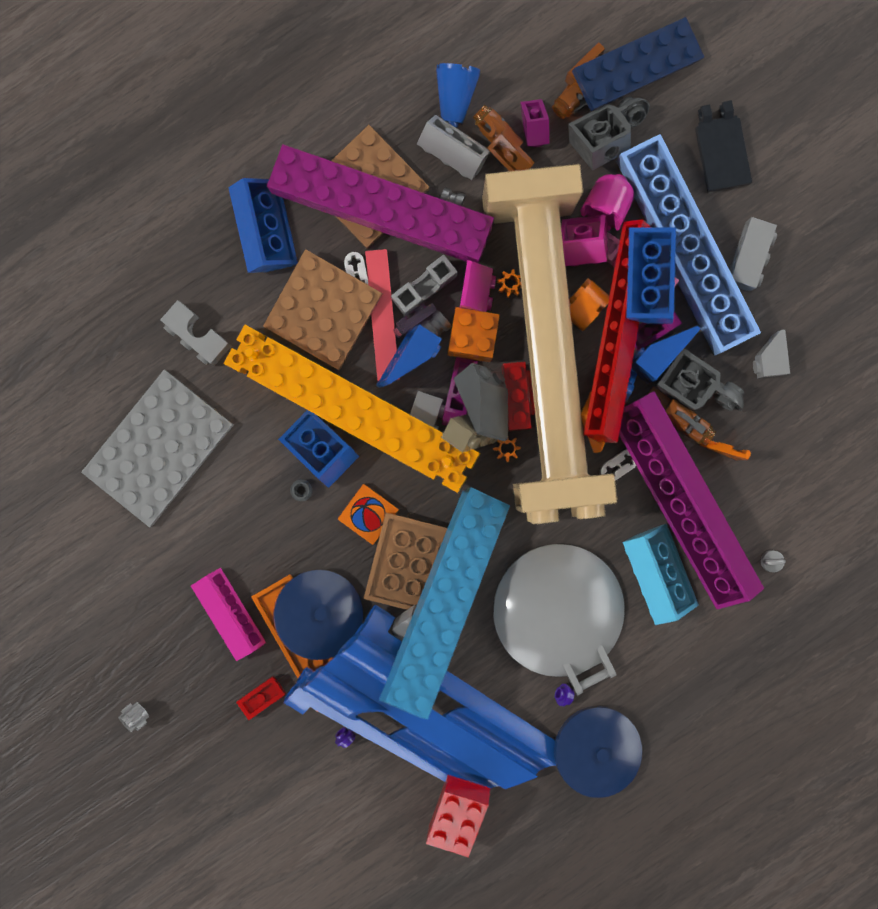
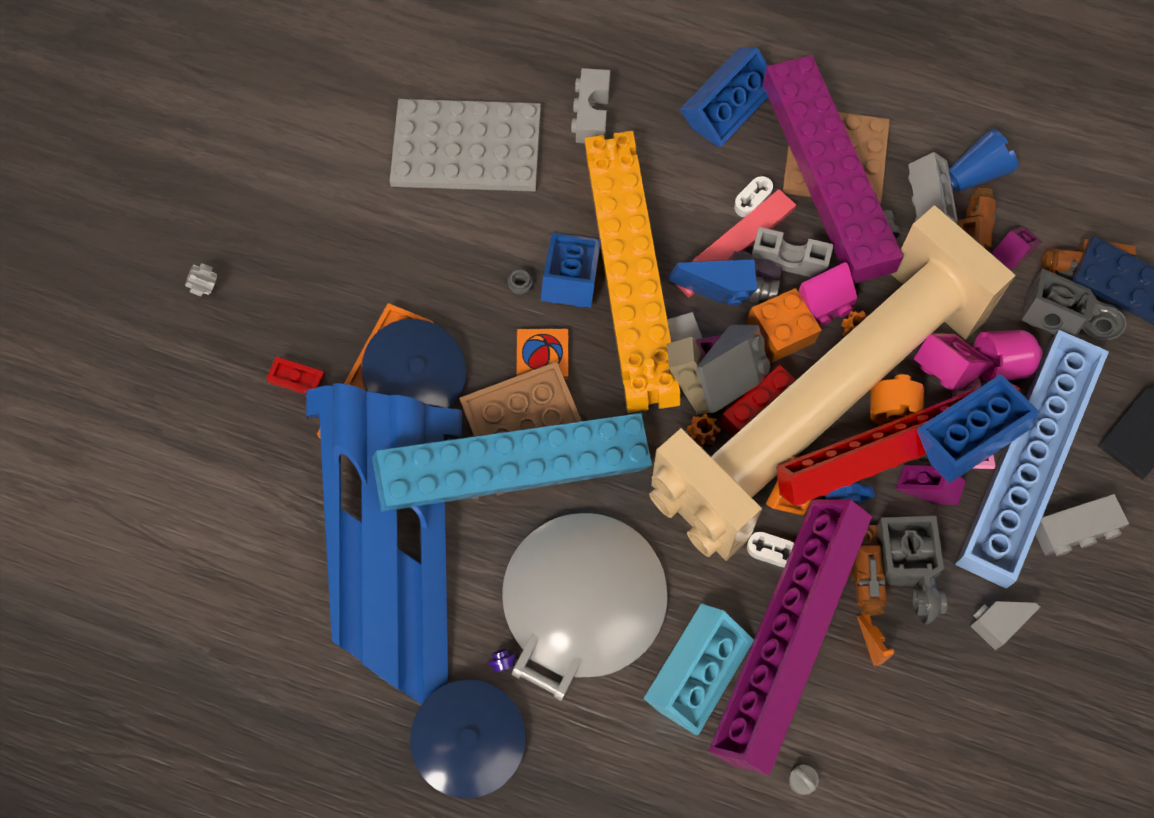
camera: 55 degrees right, 20 degrees down
dark pink brick [191,568,266,661] -> none
medium nougat plate [263,249,383,370] -> none
dark purple plate [335,727,356,748] -> none
brick [426,775,490,857] -> none
blue slope [631,326,701,384] -> none

